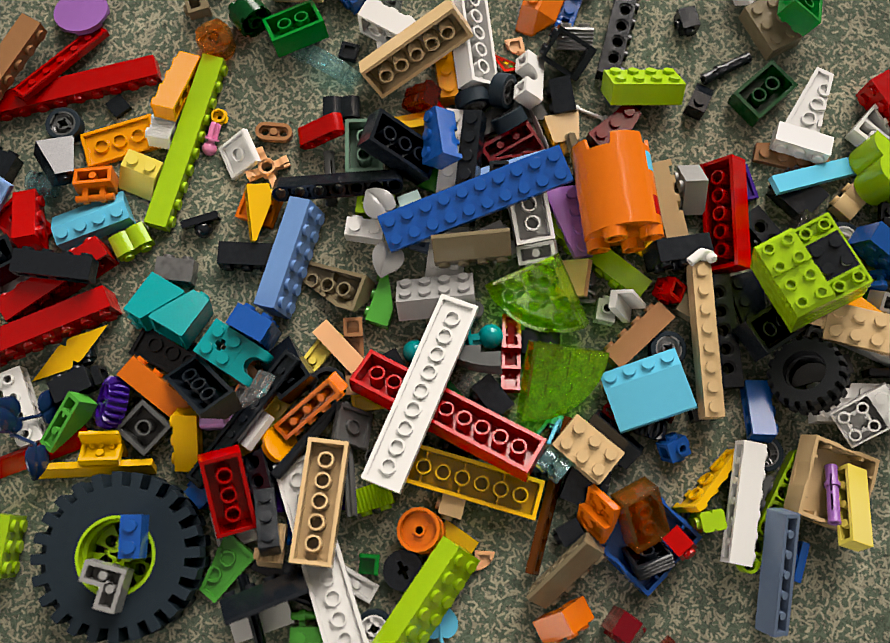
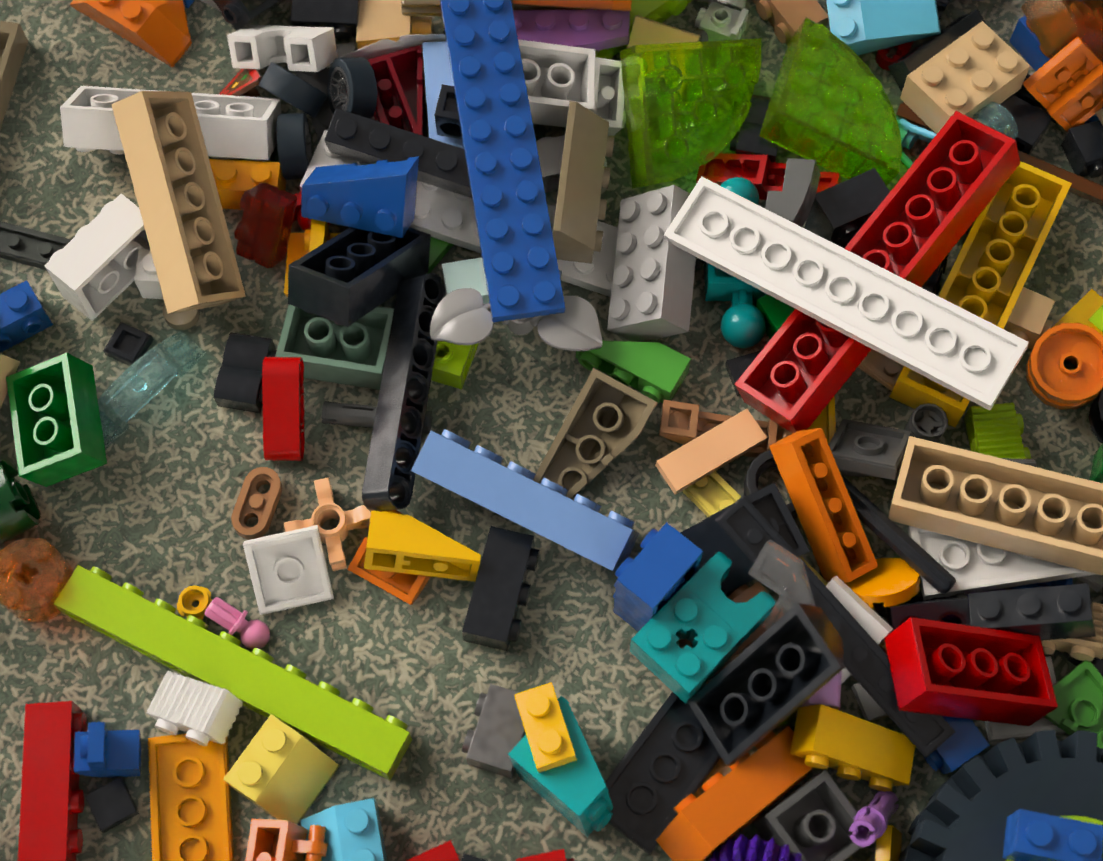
camera: 75 degrees left, 10 degrees down
lime brick [108,221,155,262] -> none
teal slope [148,289,214,350] -> none
light orange brick [150,51,201,122] -> none
black tile [180,210,221,238] -> none
white brick [344,215,384,245] -> none
light nougat tile [504,37,526,56] -> none
none -> blue brick [74,722,141,777]
none -> yellow plate [514,682,577,773]
none -> medium lavender pin [849,791,899,847]

